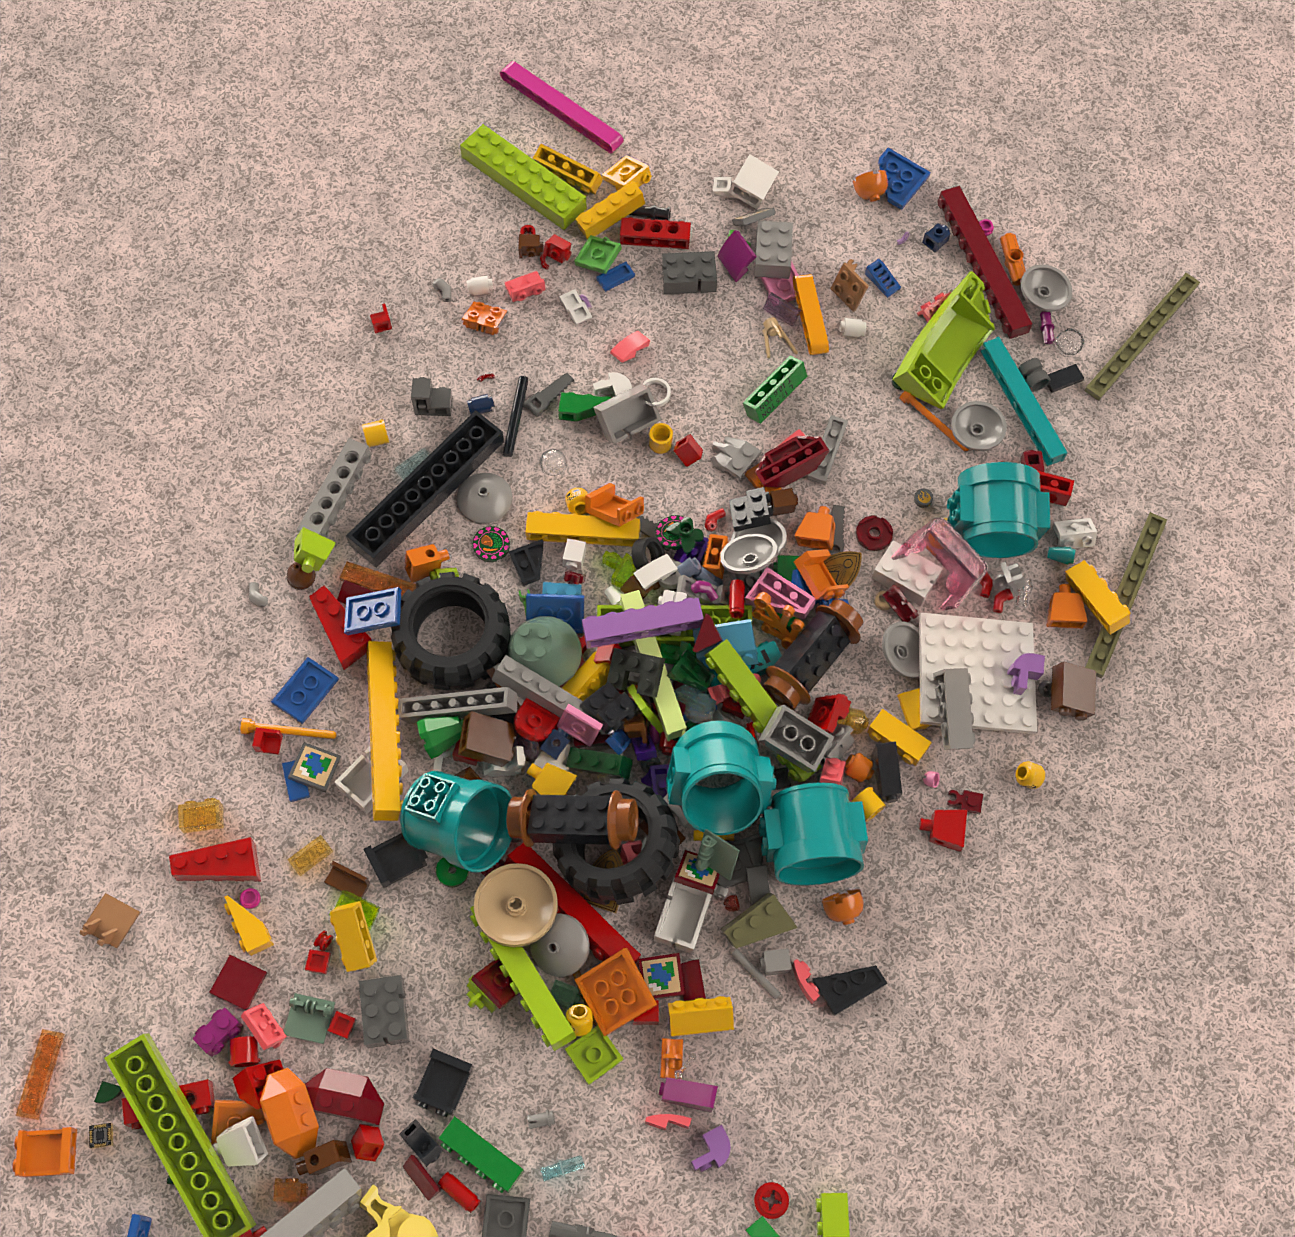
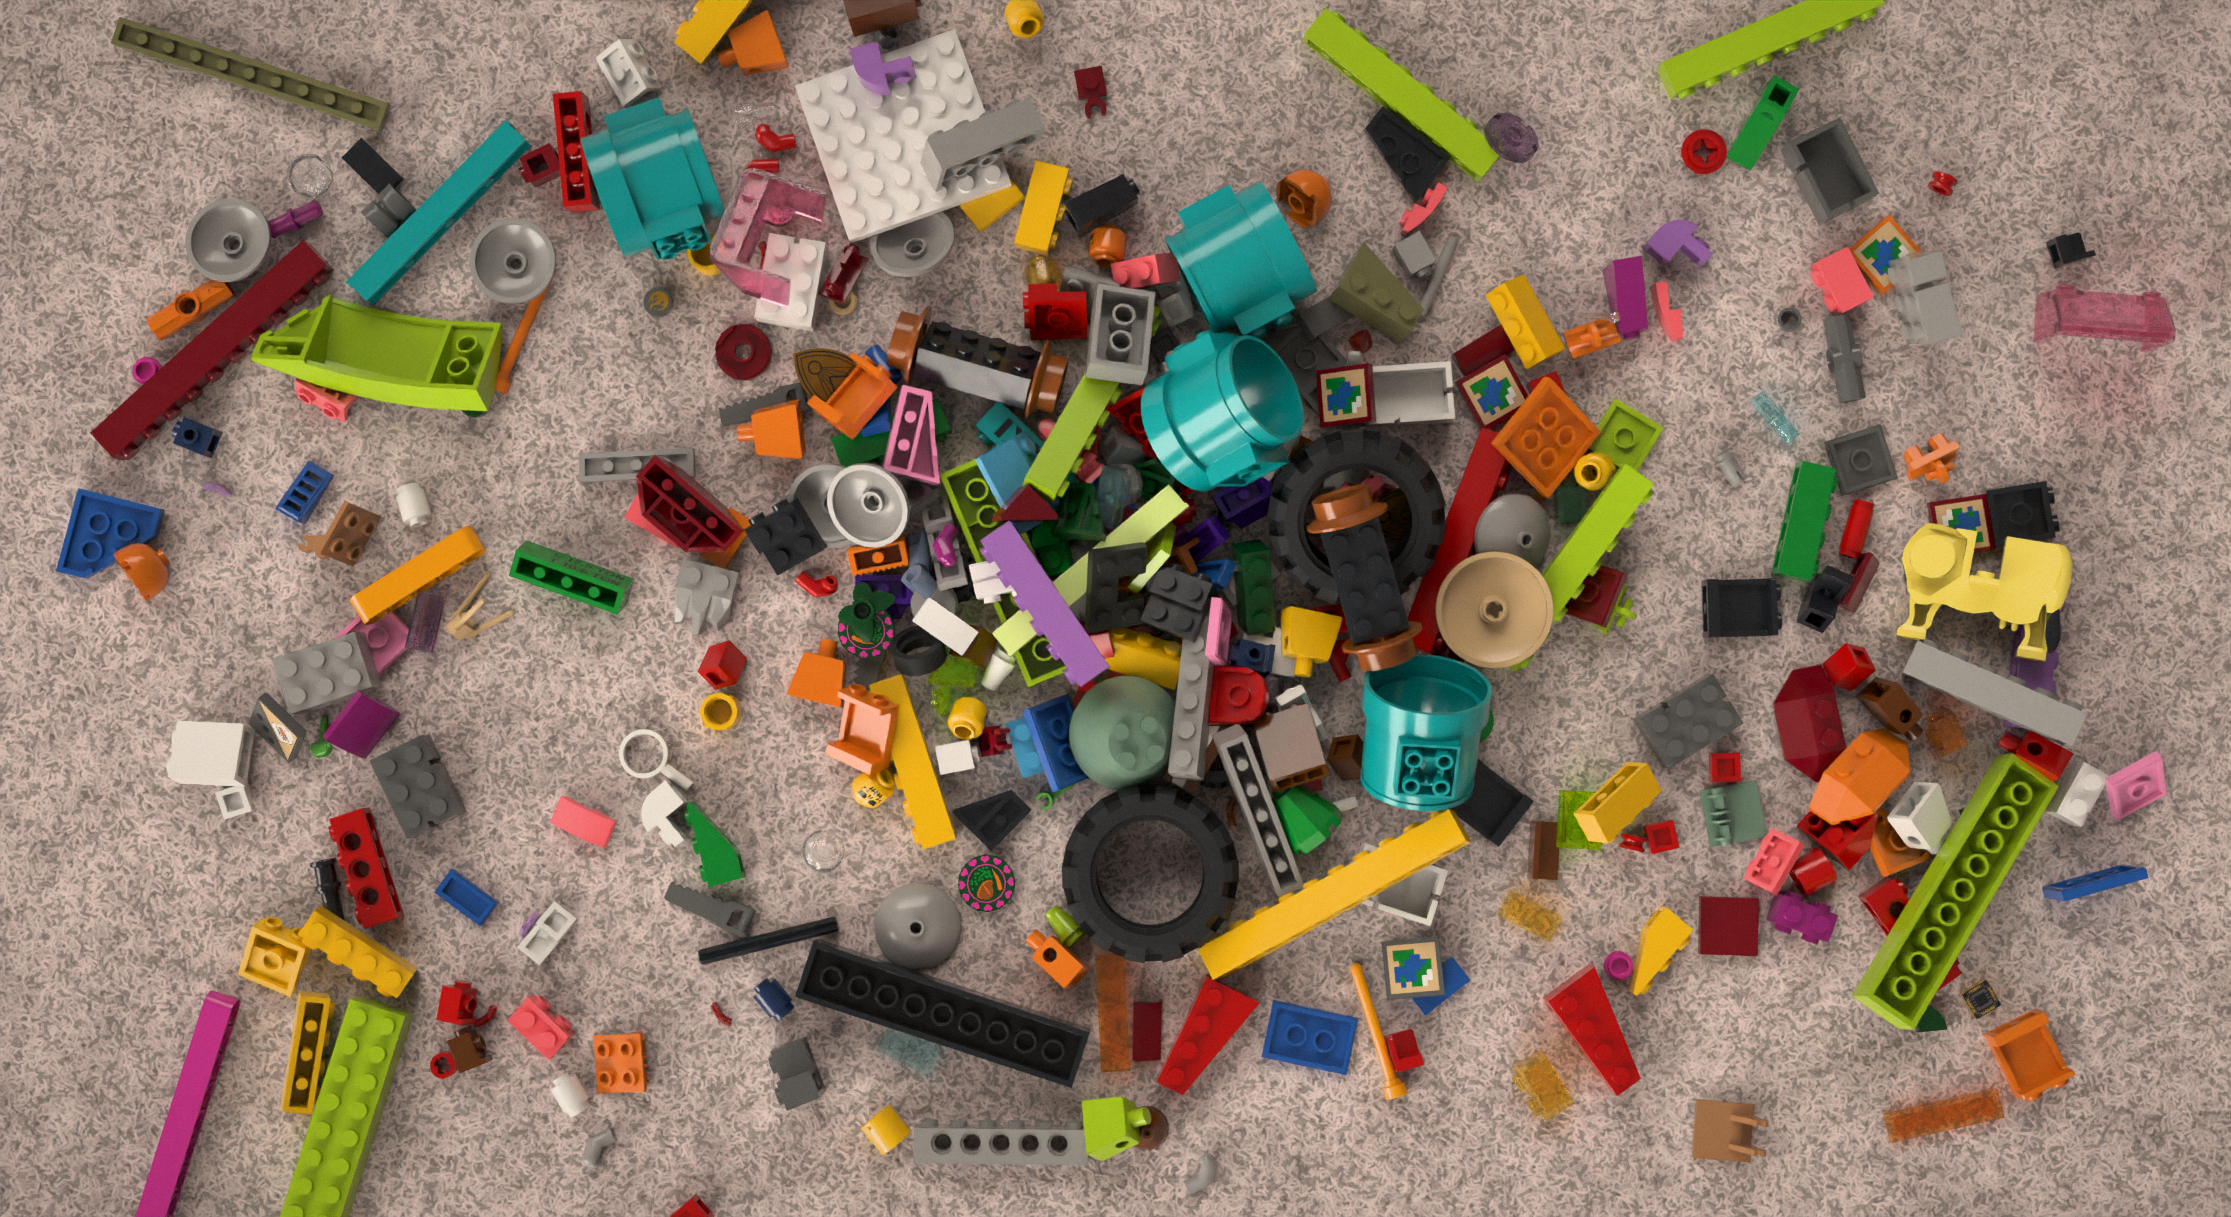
camera: 105 degrees left, 20 degrees up
tile [344,587,401,635] -> none
bright green plate [574,235,622,274] -> none
light grey piece [593,384,661,444] -> none
sand green hinge [695,829,740,881] -> none
red piece [729,579,745,619] -> none
orange plant [752,592,804,650] -> none
reddish brown brick [770,488,798,516] -> none
yellow piece [851,787,886,822] -> none
red torso [919,810,967,852] -> none
bright pink hinge [923,771,940,788] -> none
light grey hips [993,562,1027,597] -> none
teal cone [1047,547,1076,565] -> none
none -> orange torso [787,638,846,708]
none -> yellow head [948,697,989,740]
none -> lime brick [1303,8,1503,183]
none -> tile [1484,113,1539,163]
none -> dark grey hinge [1778,308,1802,332]

